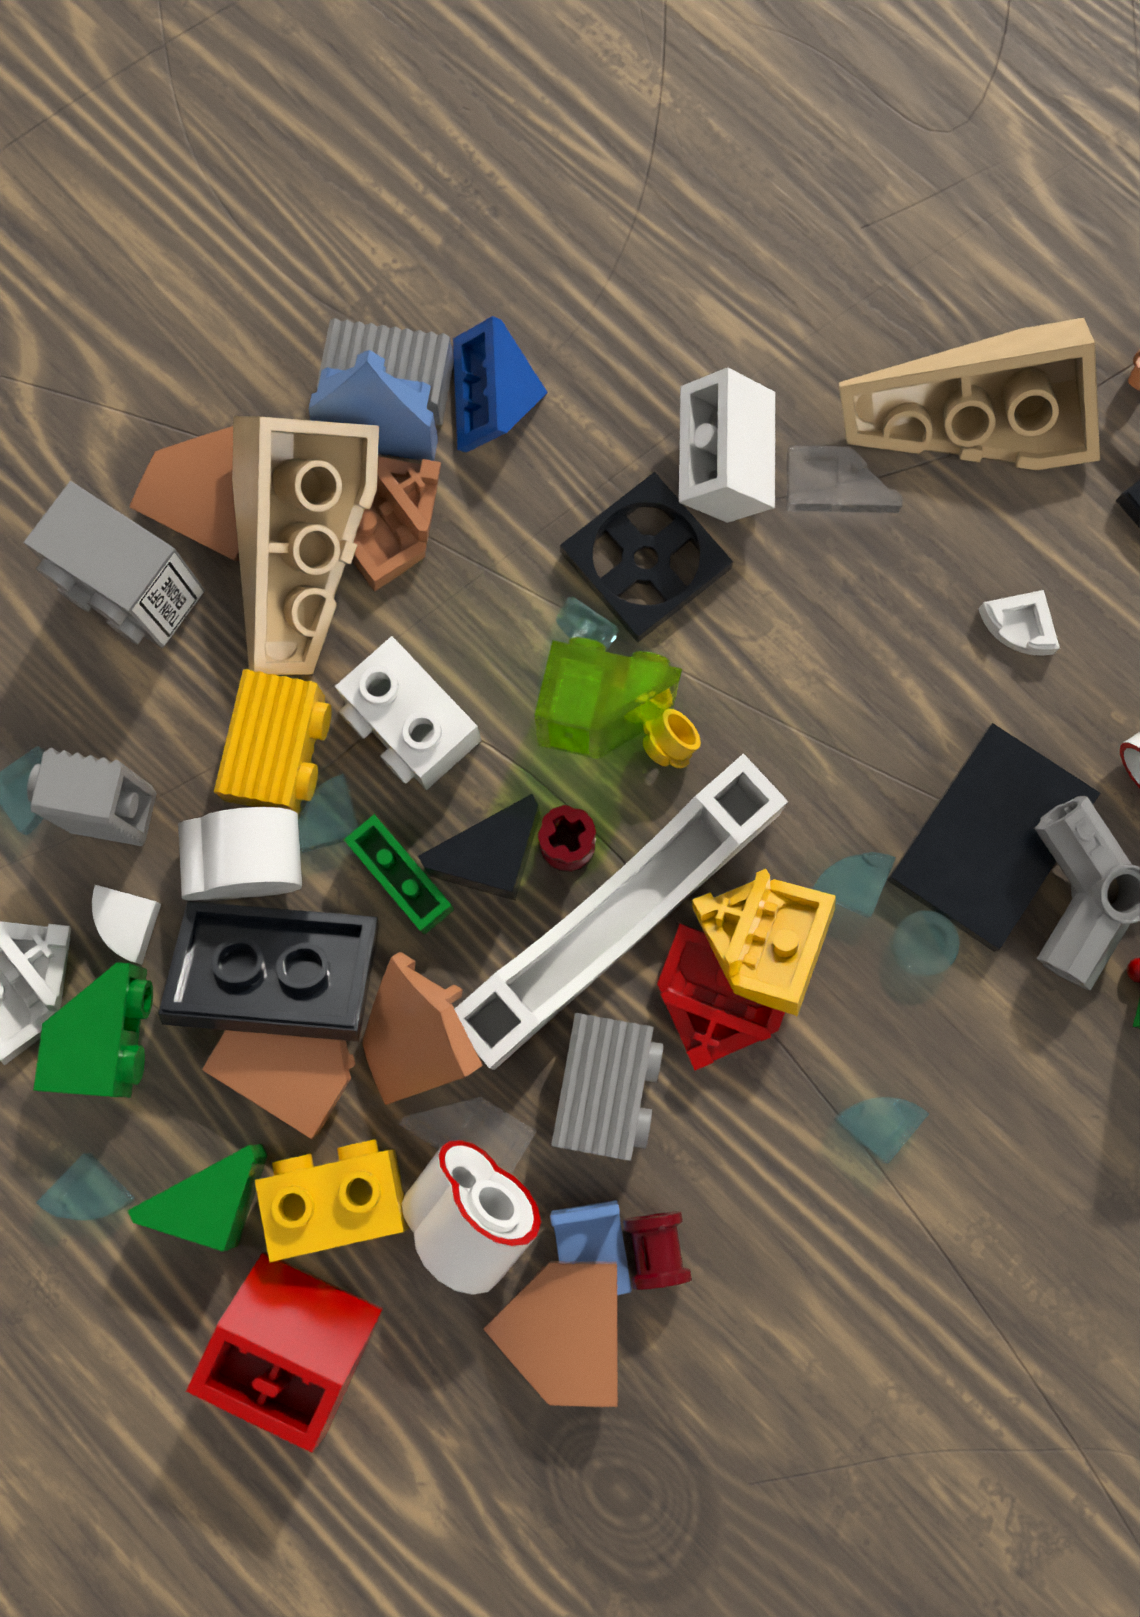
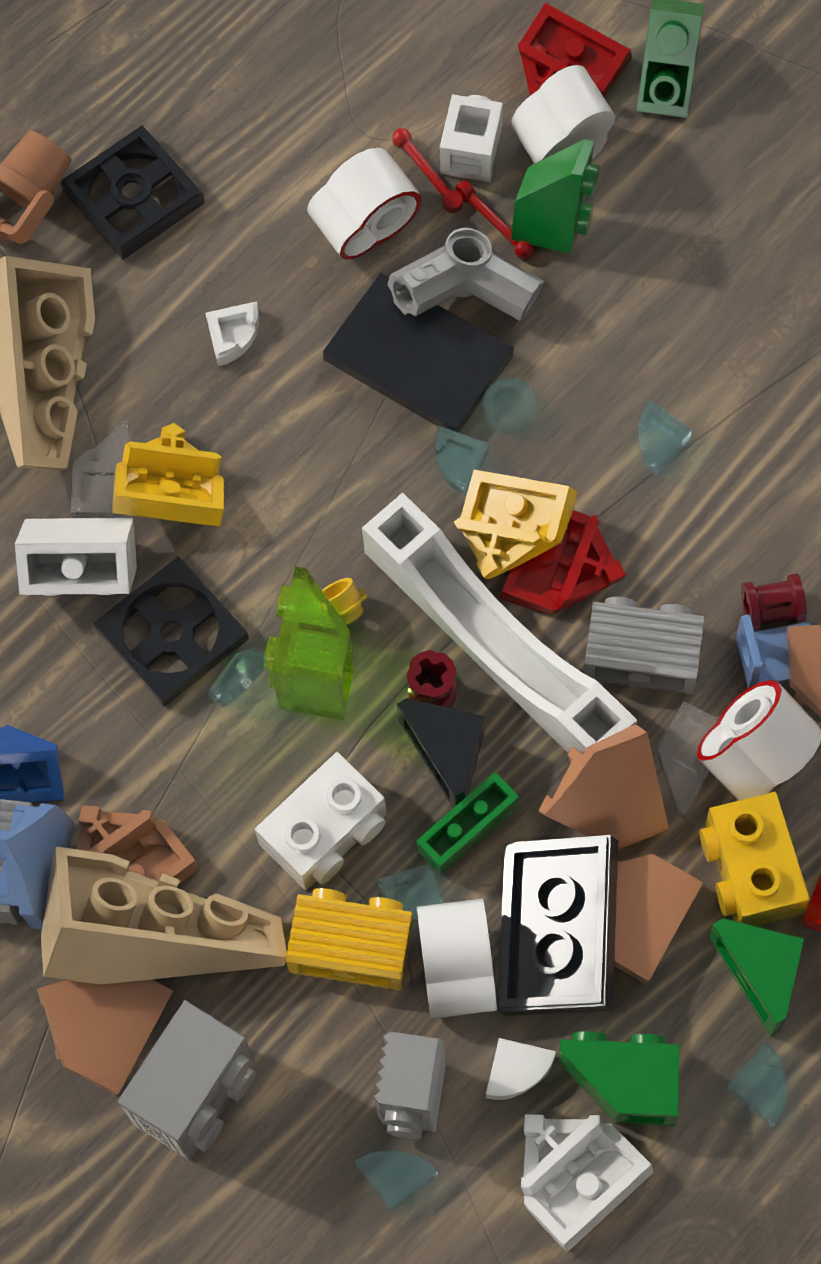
camera: 90 degrees left, 10 degrees down
none -> yellow slope [112,423,224,527]

